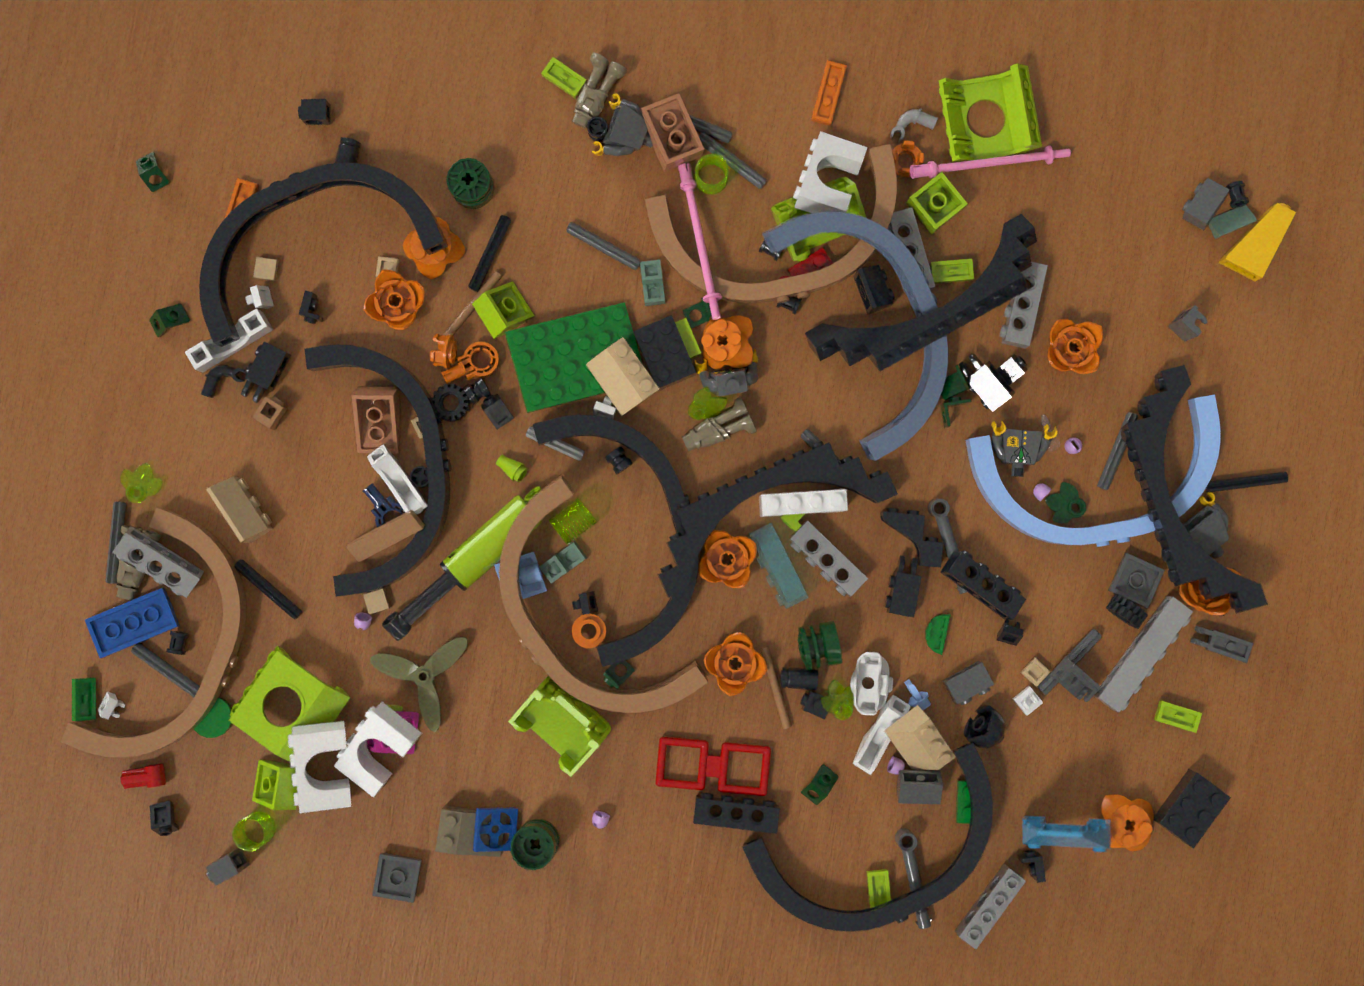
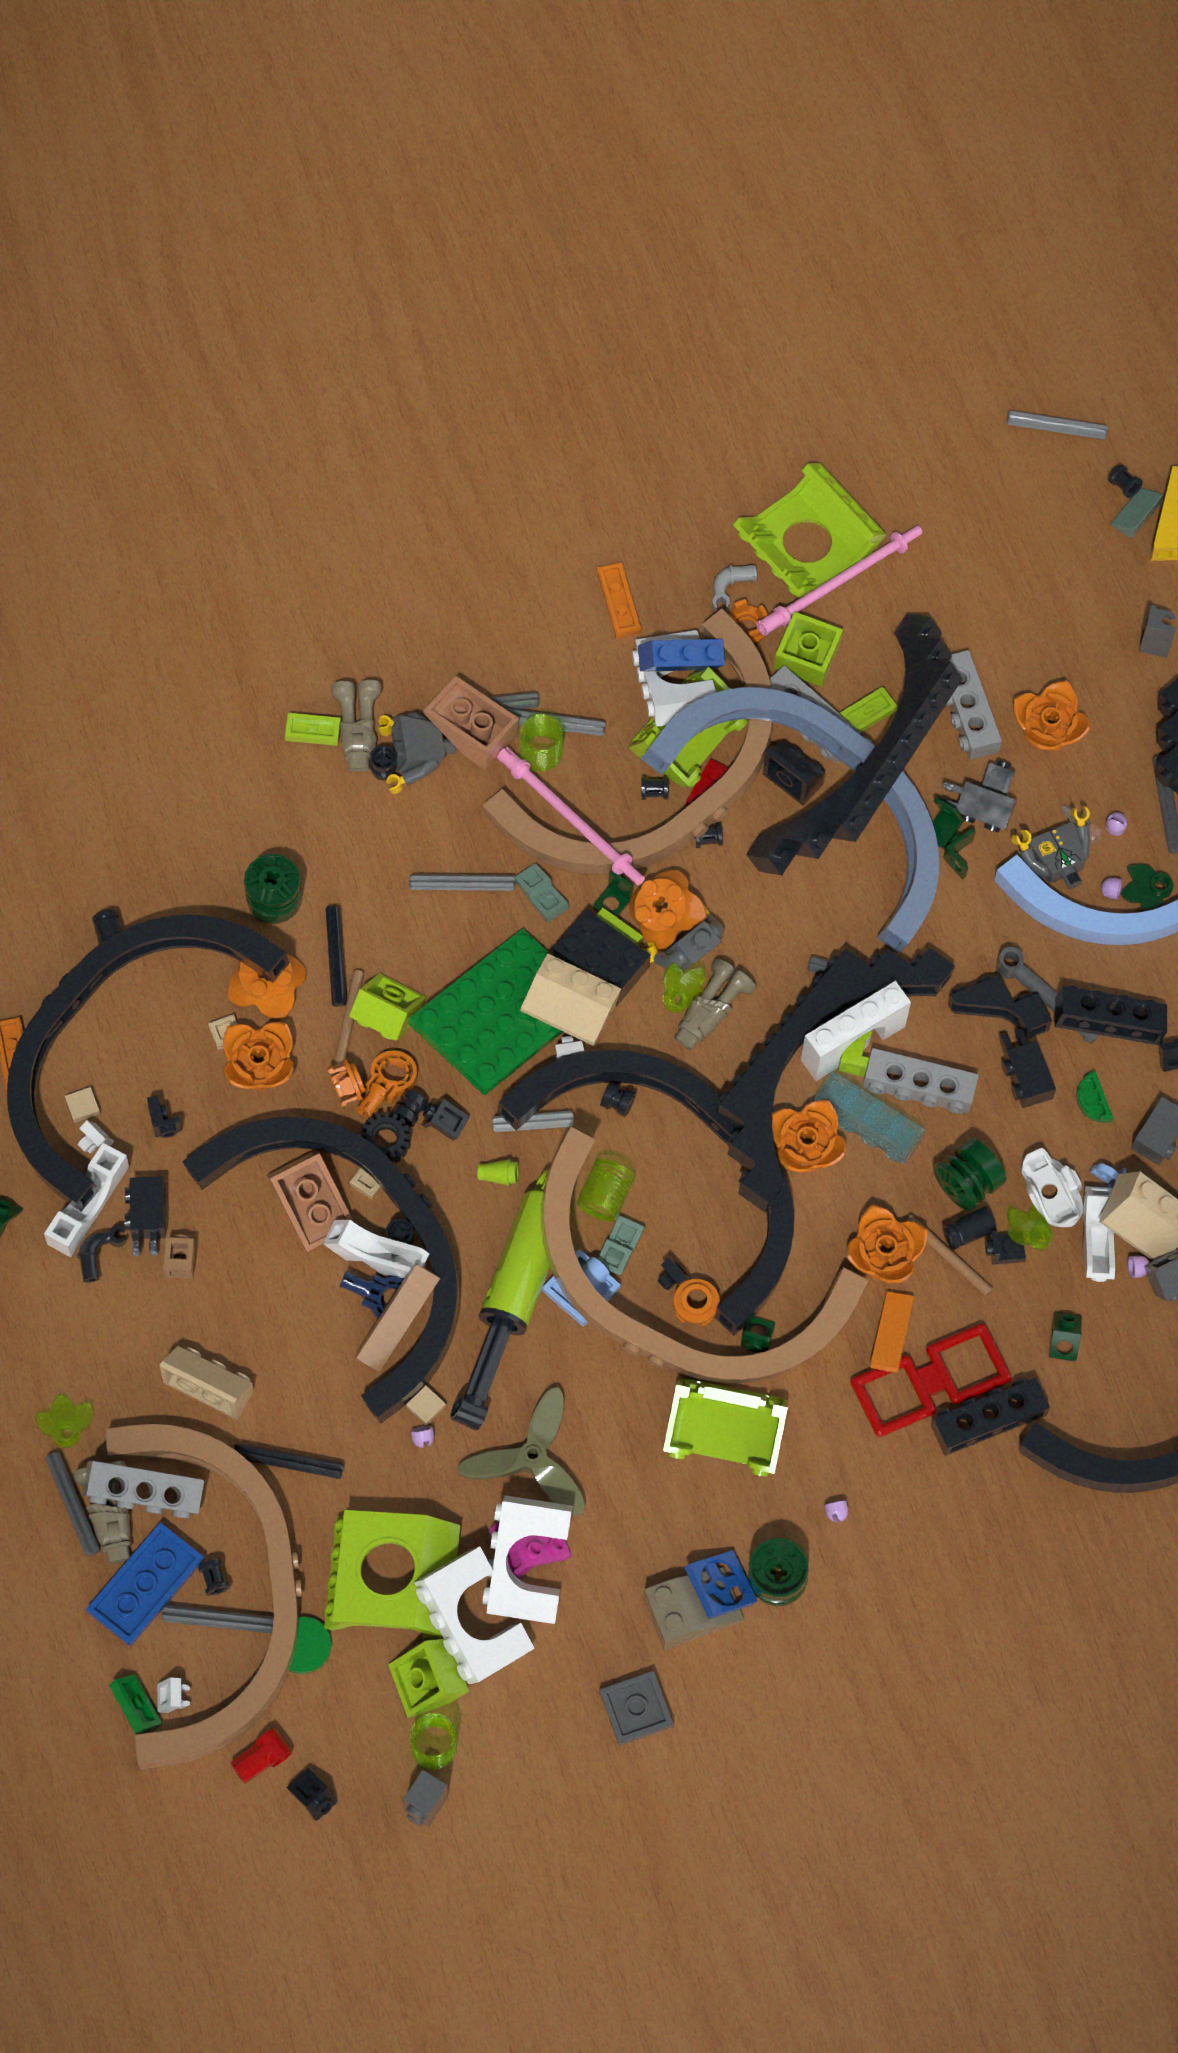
camera: 30 degrees left, 20 degrees down
black brick [298,99,331,125] -> none
dark grey brick [1182,178,1229,230] -> none
none -> blue brick [638,639,725,672]
none -> orange tile [871,1291,914,1373]
none -> axle [1007,410,1108,440]

